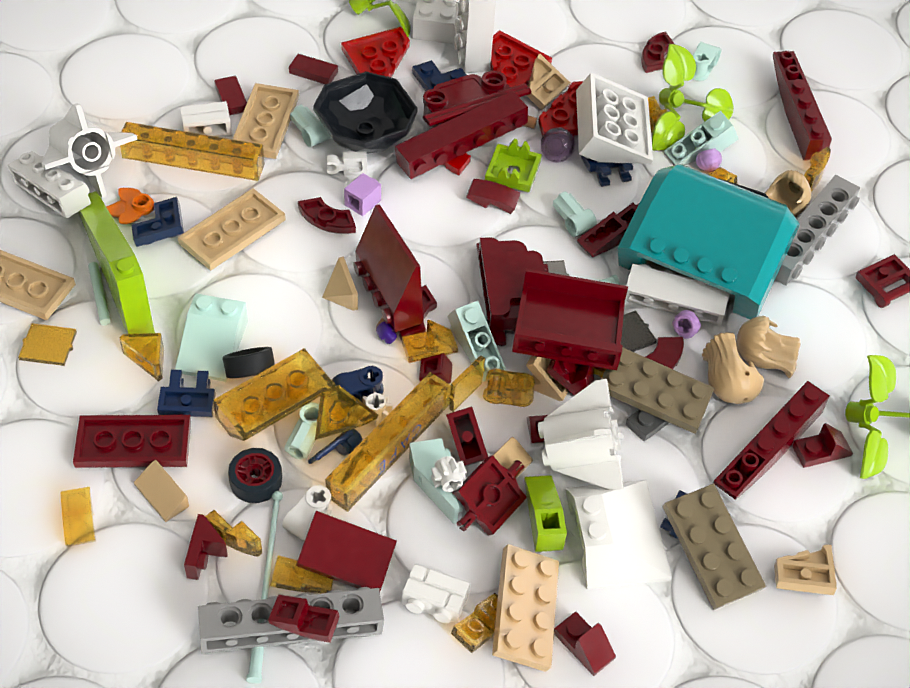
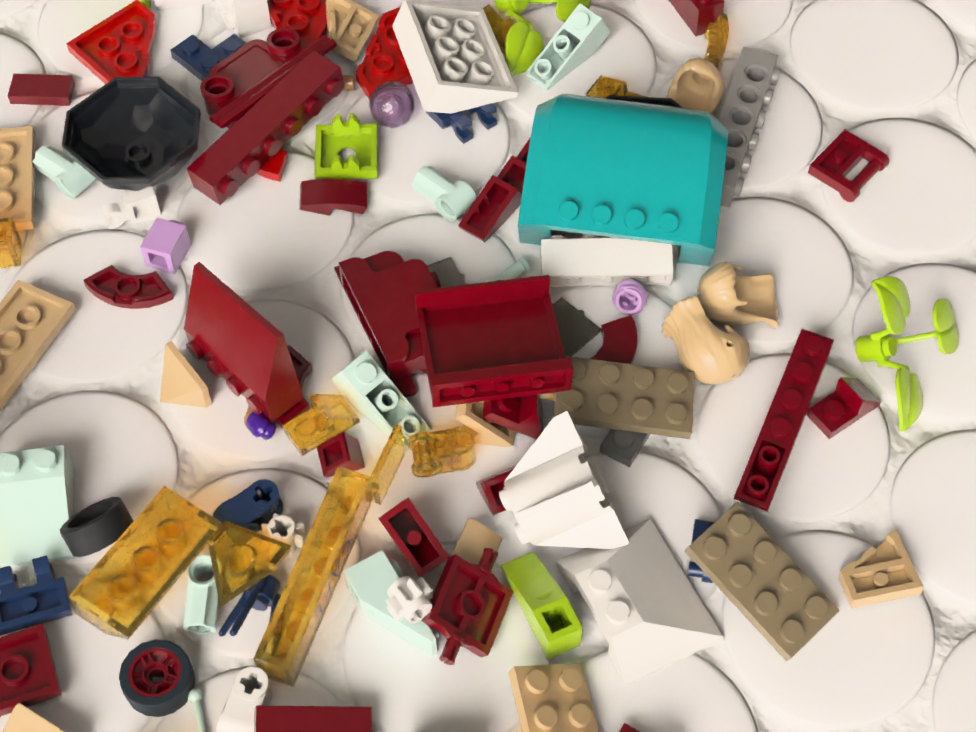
camera: 15 degrees left, 5 degrees up
lavender piece [696,148,722,172] -> none

